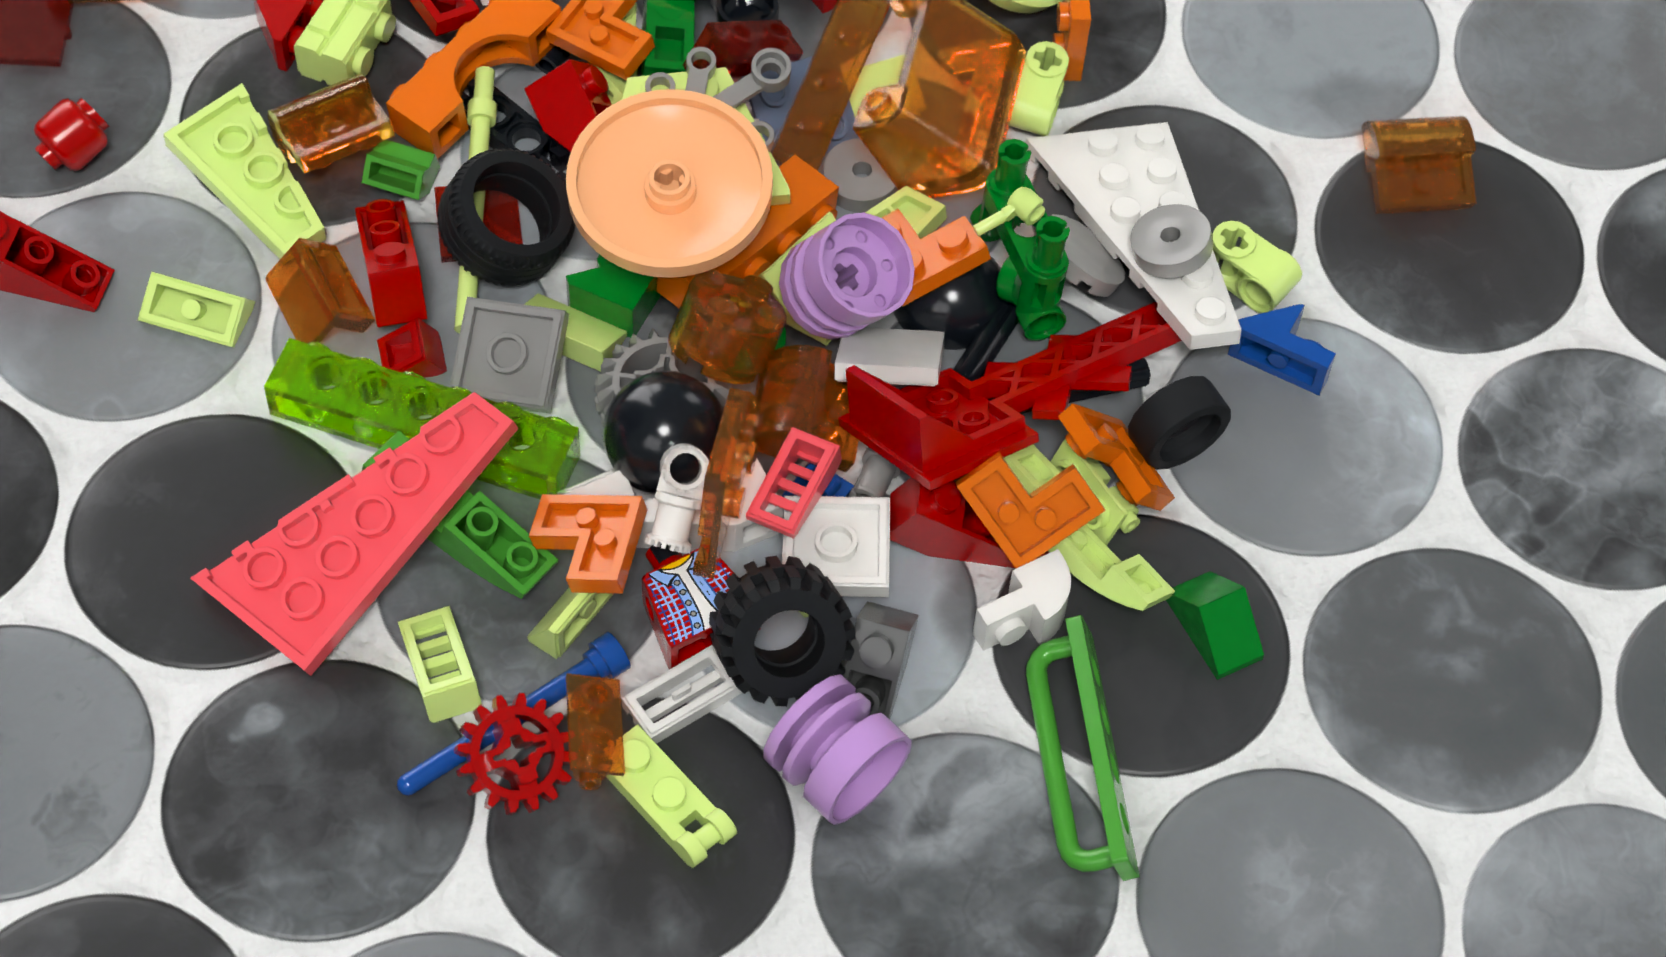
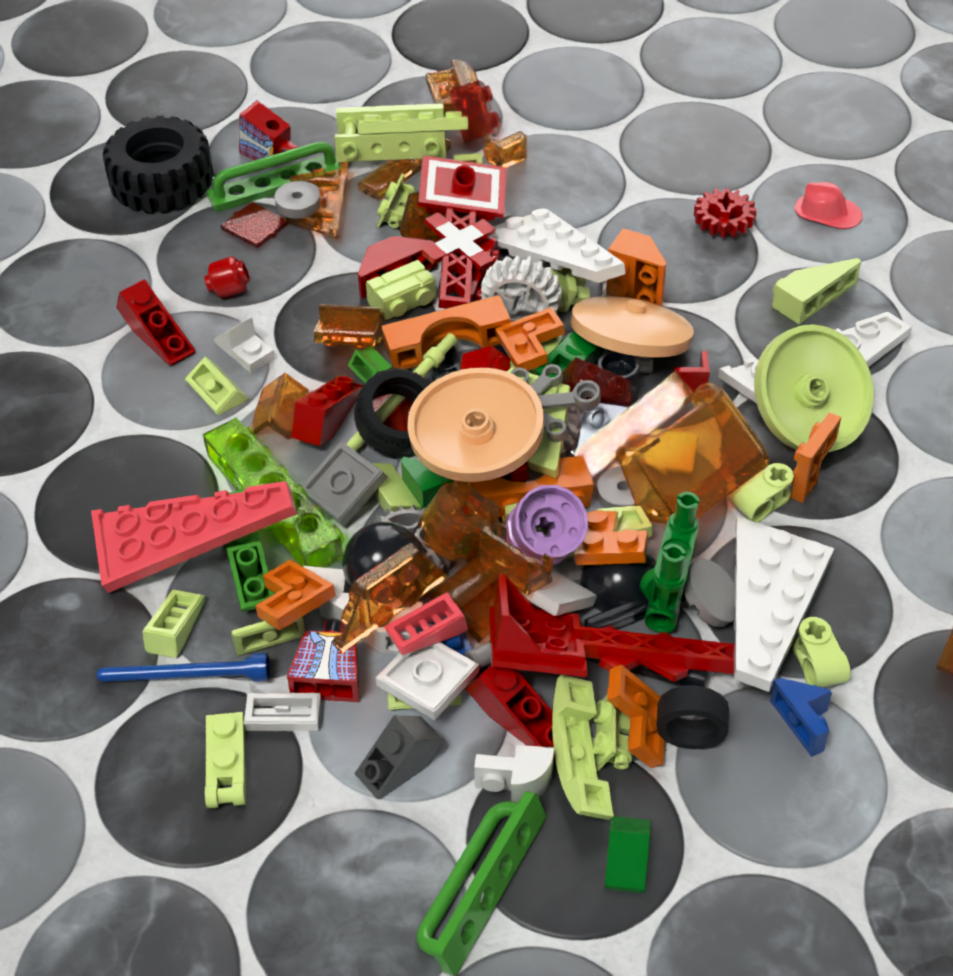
camera: 40 degrees right, 10 degrees down
yellowish green wing [163,83,326,266] -> none
red slope [377,318,447,384] -> none
red gear [454,693,577,815] -> none
clear orange hinge [566,673,625,790] -> none
white connector [644,443,711,554] -> none
black tyre [709,555,856,706] -> none
lavender wheel [763,674,912,825] -> none
orange plate [955,452,1106,568] -> none
yellowish green hand [973,187,1045,237] -> none
light grey piece [1130,204,1213,278] -> none
none -> white slope [214,317,275,373]
none -> clear orange hinge [477,523,553,595]

